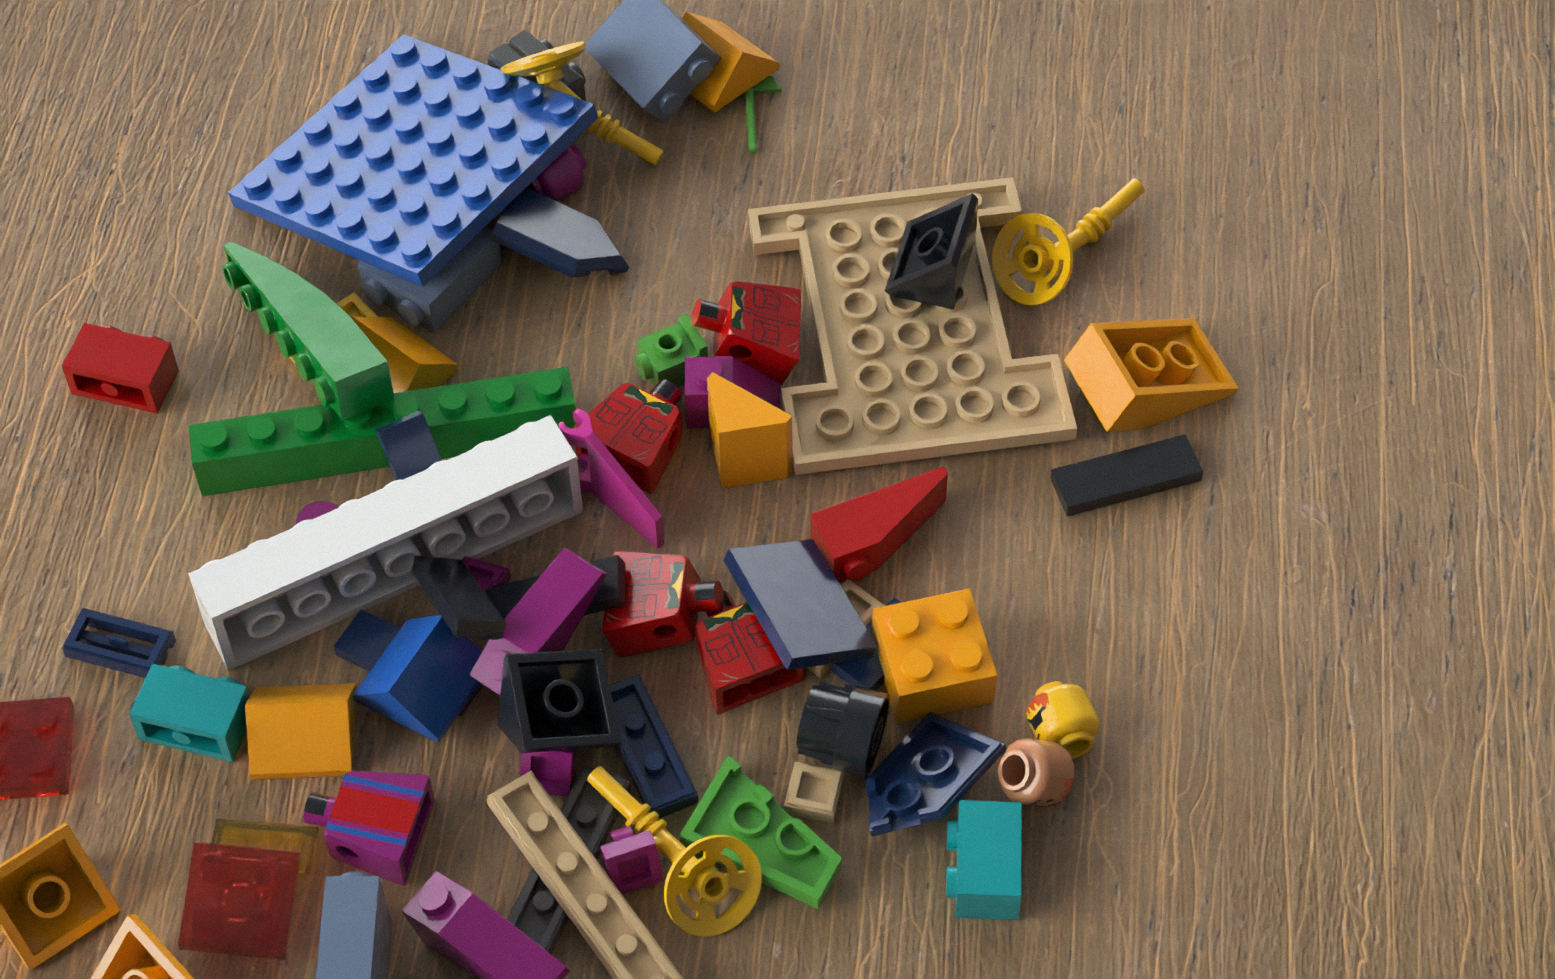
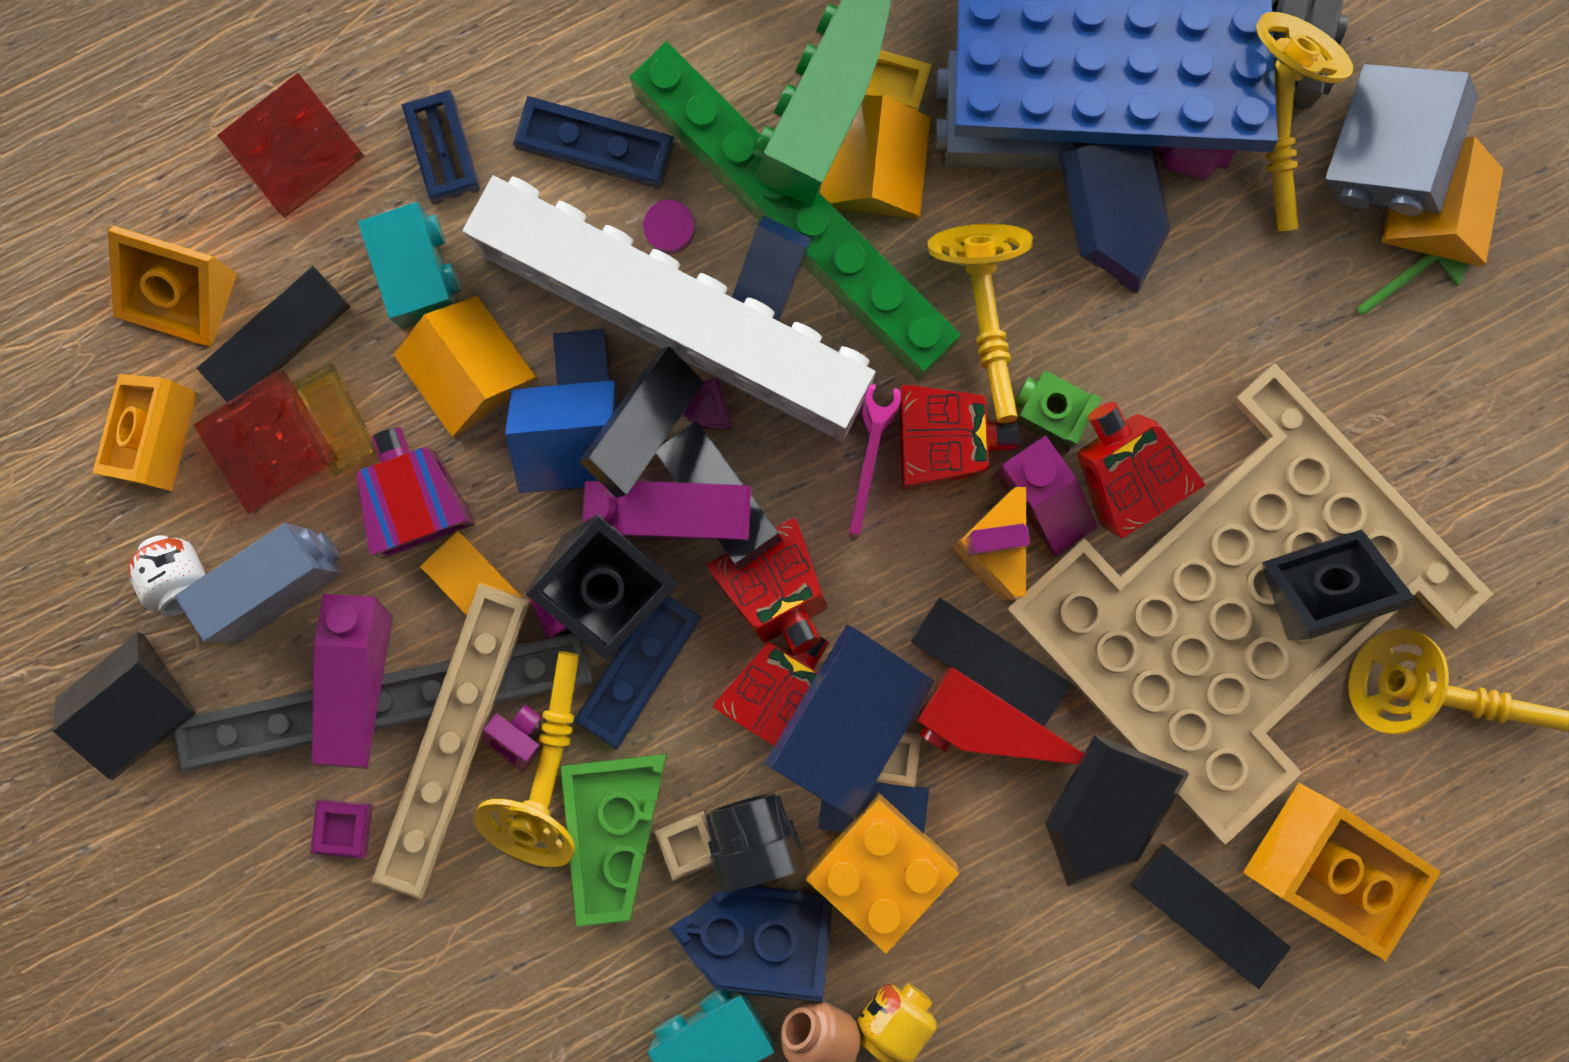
camera: 60 degrees right, 30 degrees up
none -> black tile [196,265,351,409]
none -> light orange tile [420,530,532,616]
none -> dark blue tile [513,96,675,189]
none -> black tile [910,597,1072,727]
none -> yellow dish [928,223,1033,423]
none -> magenta tile [966,523,1031,556]
none -> black tile [1045,734,1189,887]

